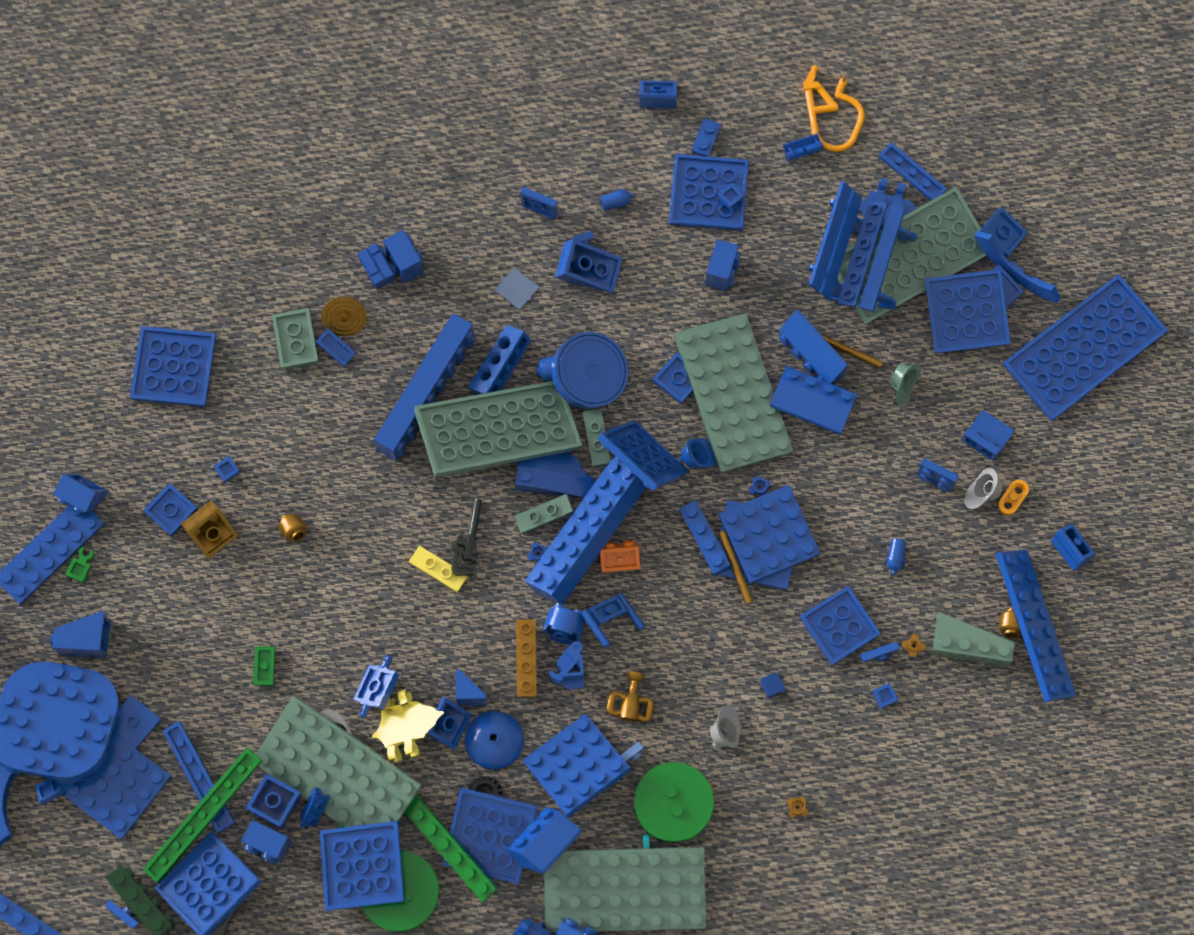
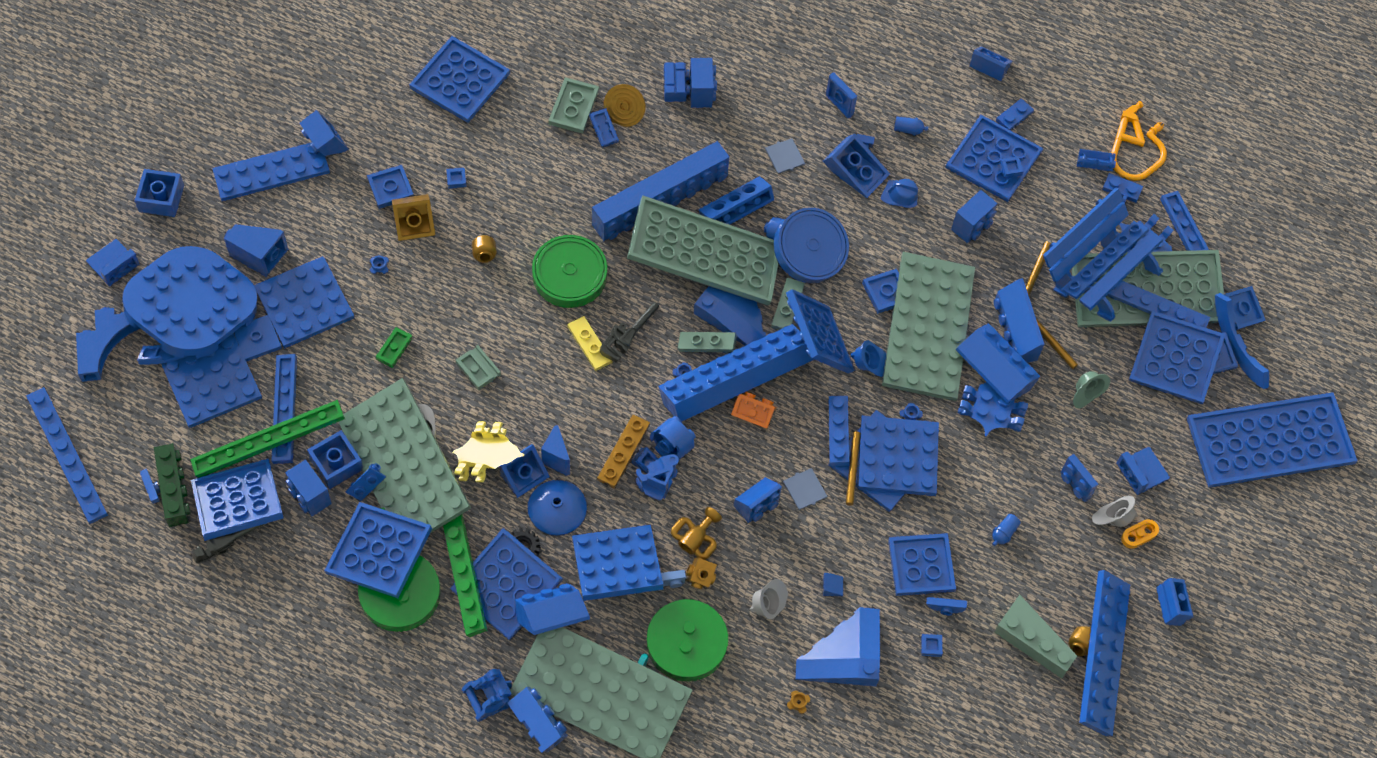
camera: 20 degrees right, 10 degrees down
green plate [65,547,95,584] -> none
plate [353,655,400,719] -> none
blue plate [581,593,645,647] -> none
pearl gold plate [902,634,926,657] -> none
none -> blue plate [254,256,355,349]
none -> blue plate [370,256,389,274]
none -> sand green plate [455,345,501,391]
none -> green brick [532,235,607,308]
none -> blue slope [631,447,659,474]
none -> pearl gold brick [686,558,717,590]
none -> blue slope [734,477,782,523]
none -> sand blue piece [783,468,828,510]
none -> slope [795,607,880,686]
none -> blue piece [880,179,918,208]
none -> blue animal [957,382,1028,436]
none -> pearl gold bar [1026,242,1051,296]
none -> blue hinge [1102,173,1143,203]
none -> blue plate [1106,281,1210,328]

